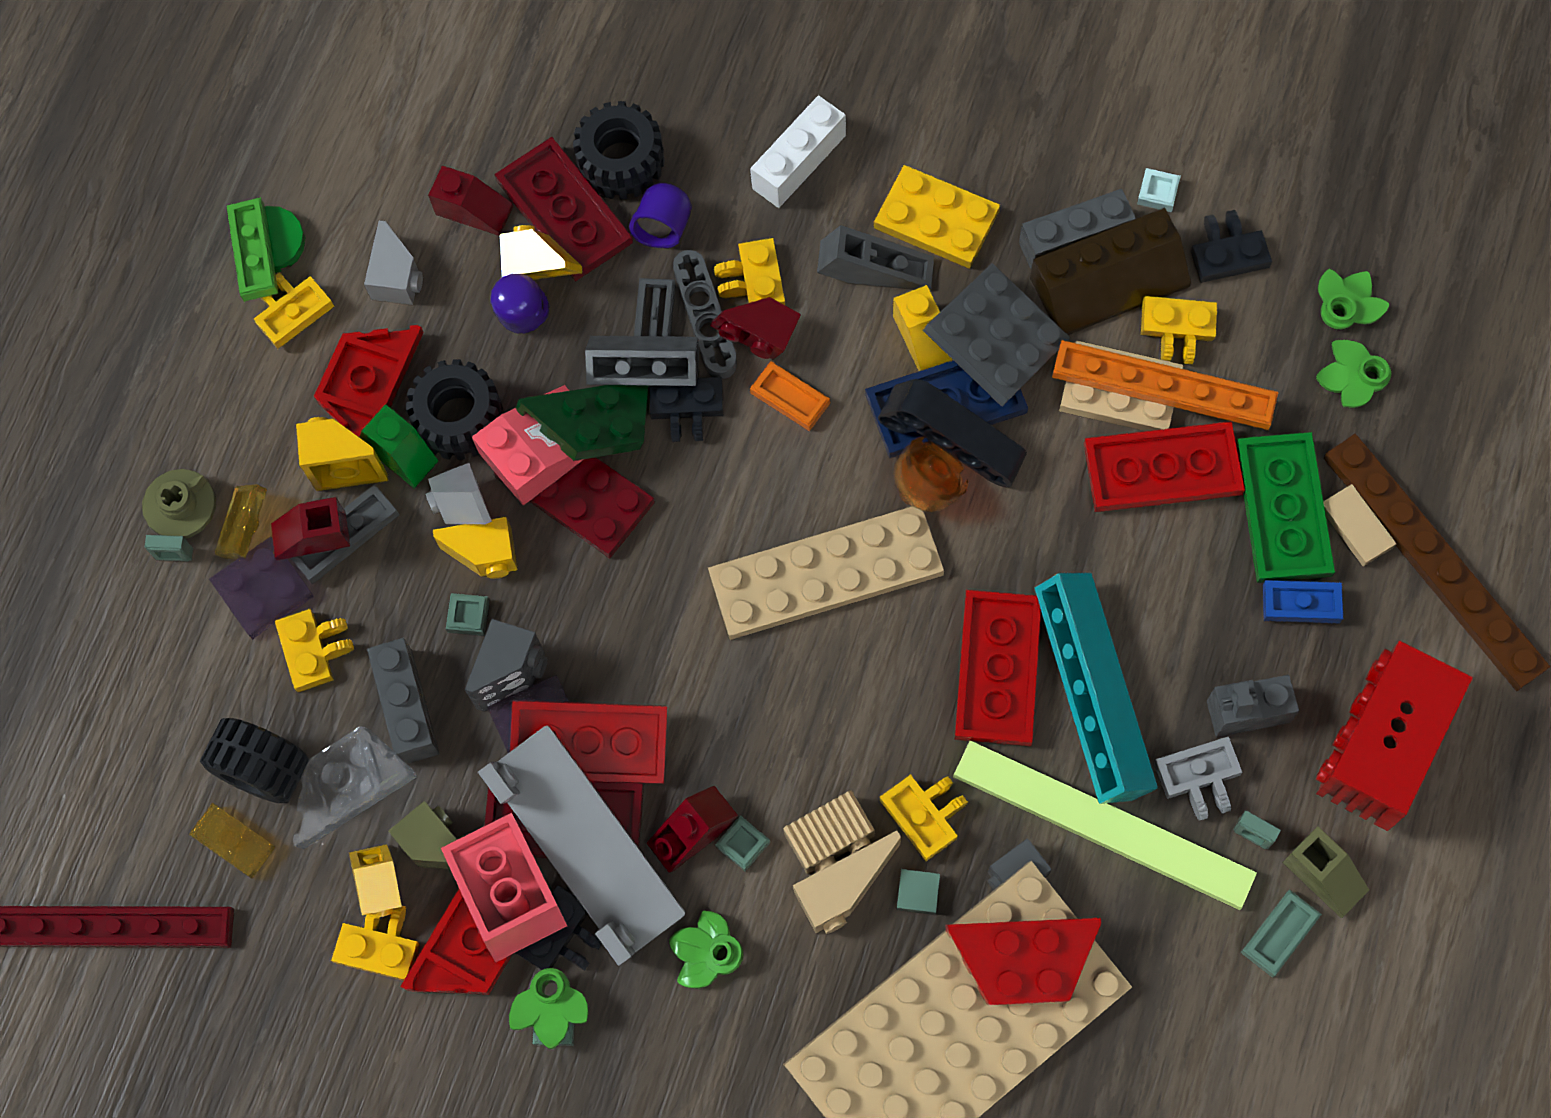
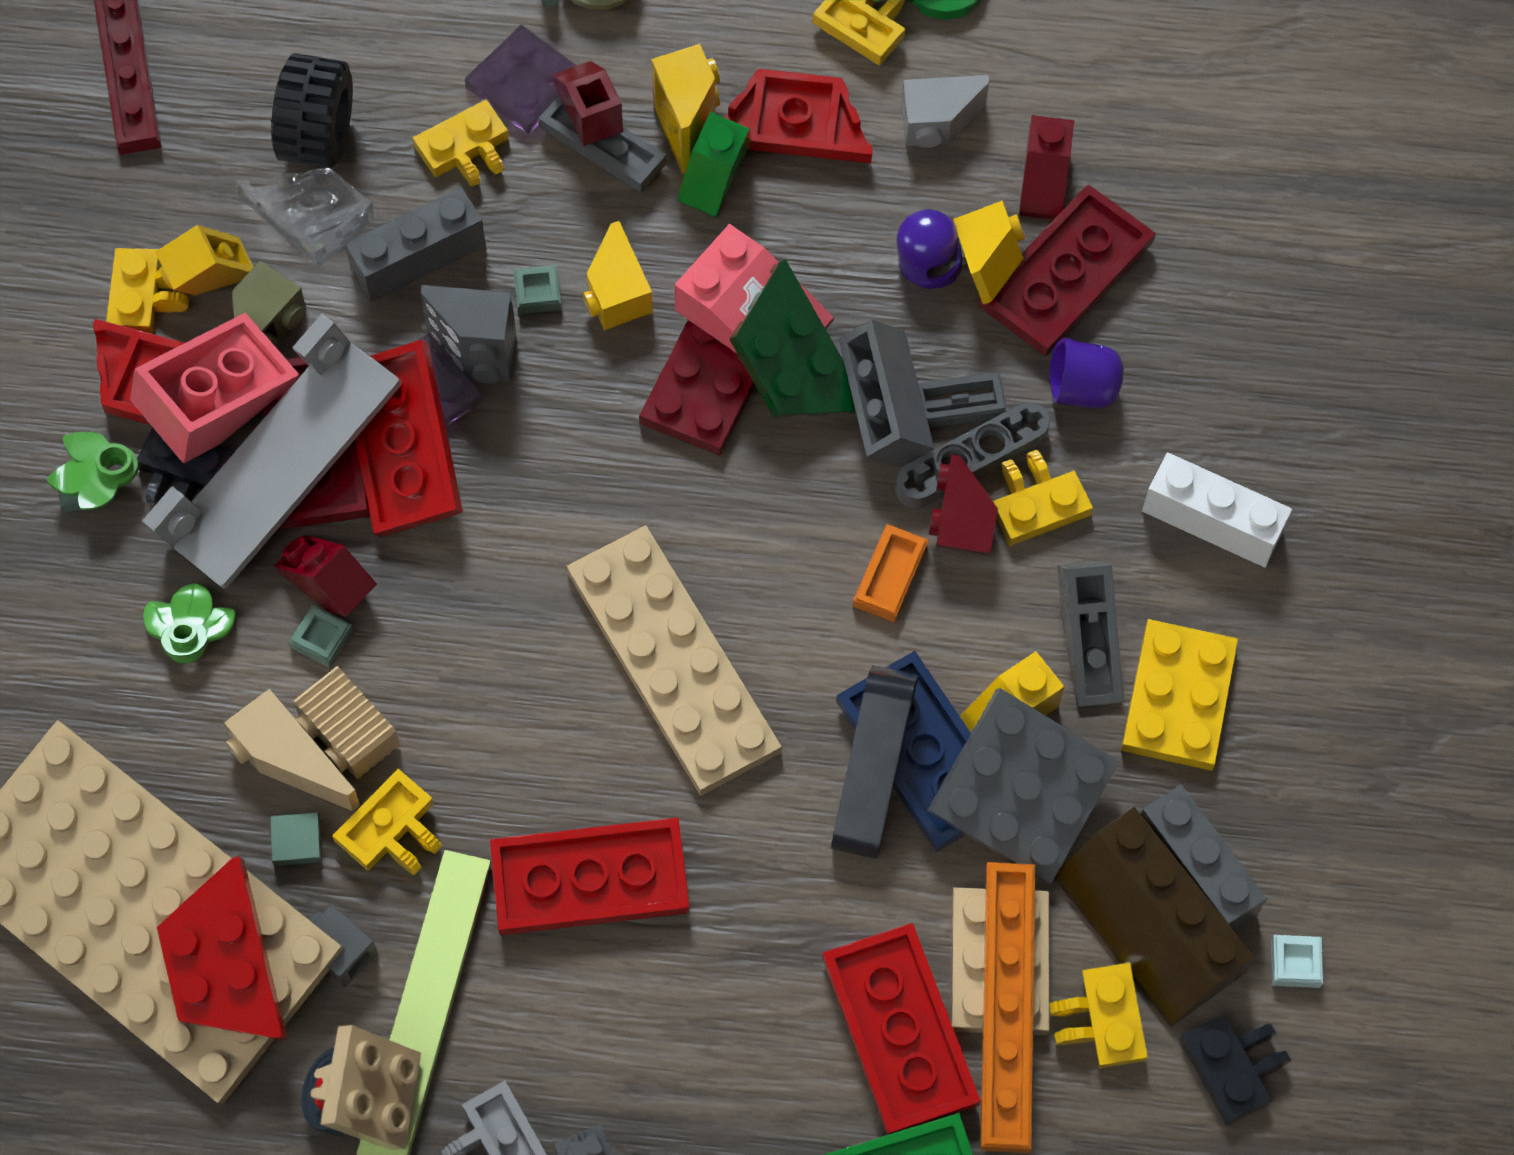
camera: 70 degrees right, 5 degrees down
clear yellow plate [189,803,276,879] -> none
clear yellow plate [215,484,267,559] -> none
black tyre [406,359,503,460] -> none
light grey slope [426,463,492,524] -> none
black tyre [573,101,665,200] -> none
black hinge [649,377,724,442] -> none
clear orange cylinder [893,437,969,512] -> none
teal brick [1035,573,1158,804] -> none
none -> tan plate [301,1025,421,1150]

